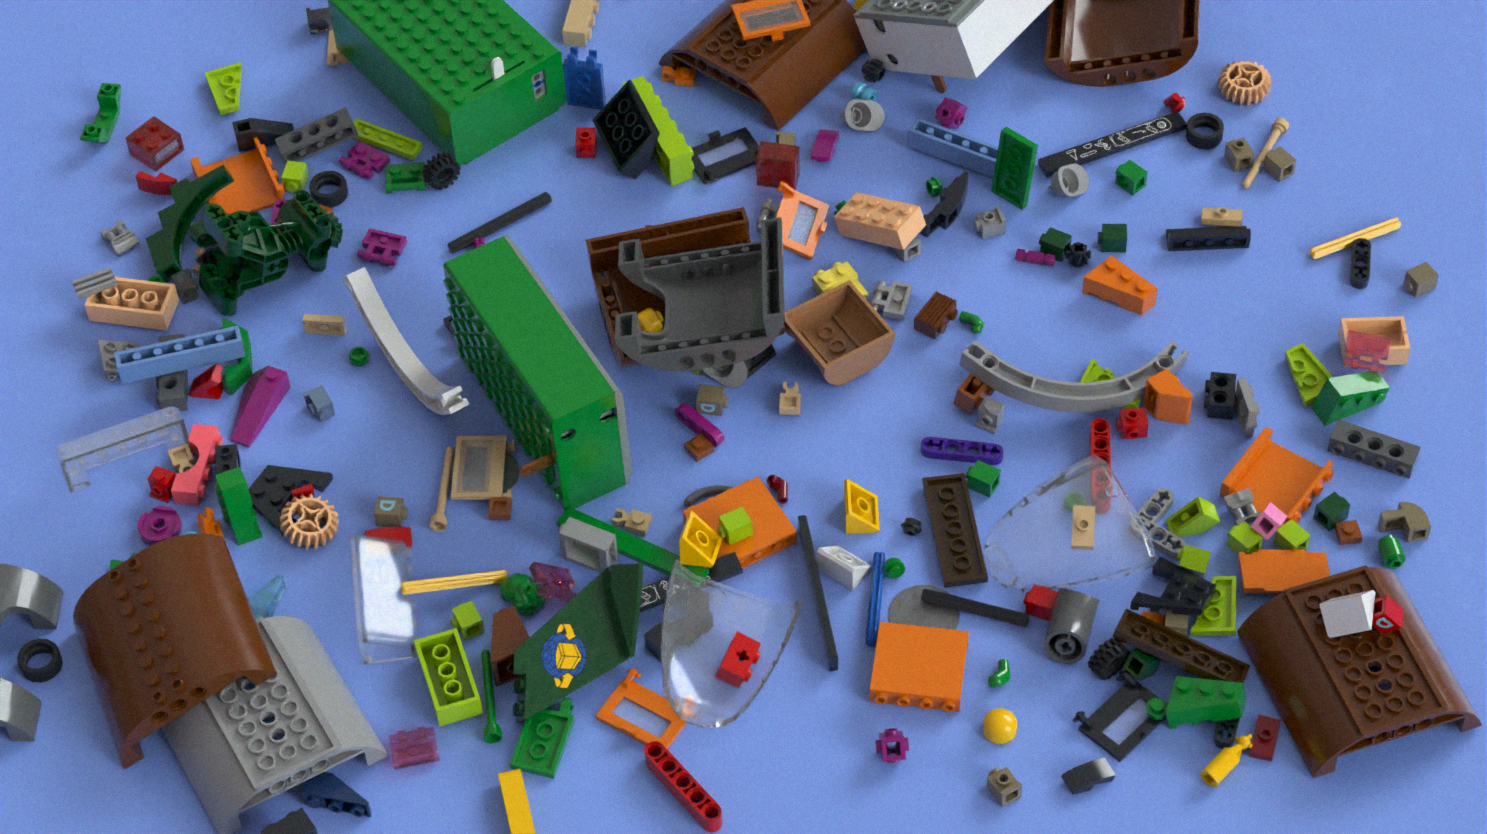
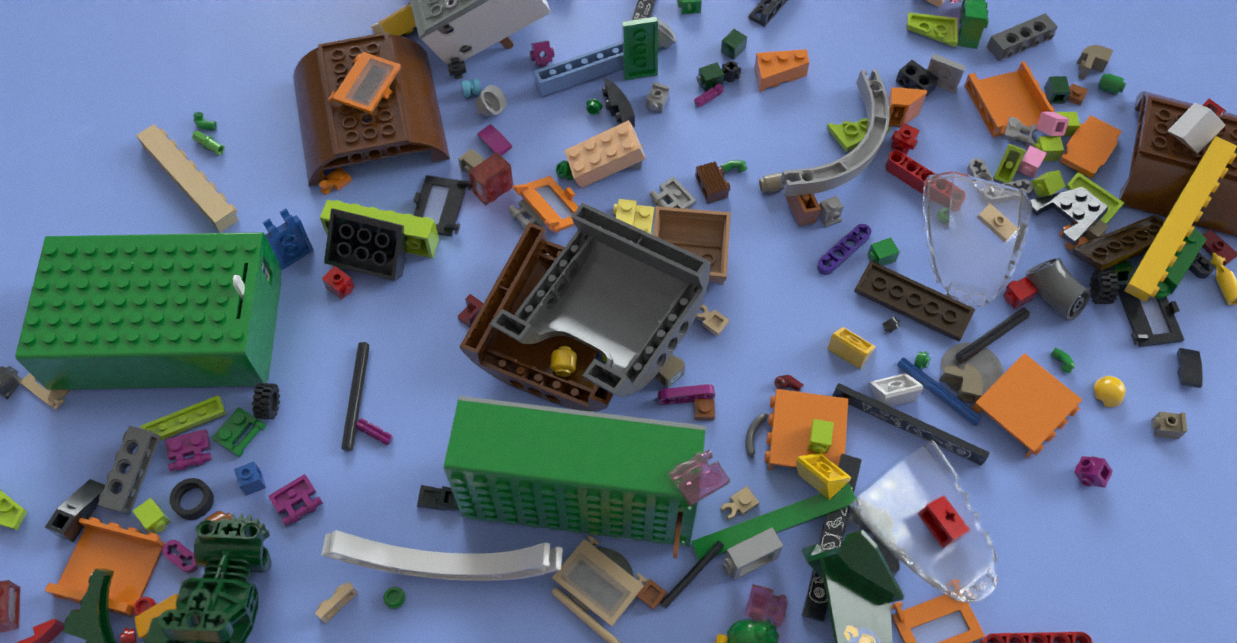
camera: 55 degrees left, 10 degrees up
none -> blue brick [234,462,266,495]
none -> black bar [660,540,724,609]
none -> clear pink plate [669,450,730,506]
none -> dark tan brick [939,363,983,404]
none -> bright pink brick [1017,146,1046,178]
none -> yellow brick [1124,136,1237,302]

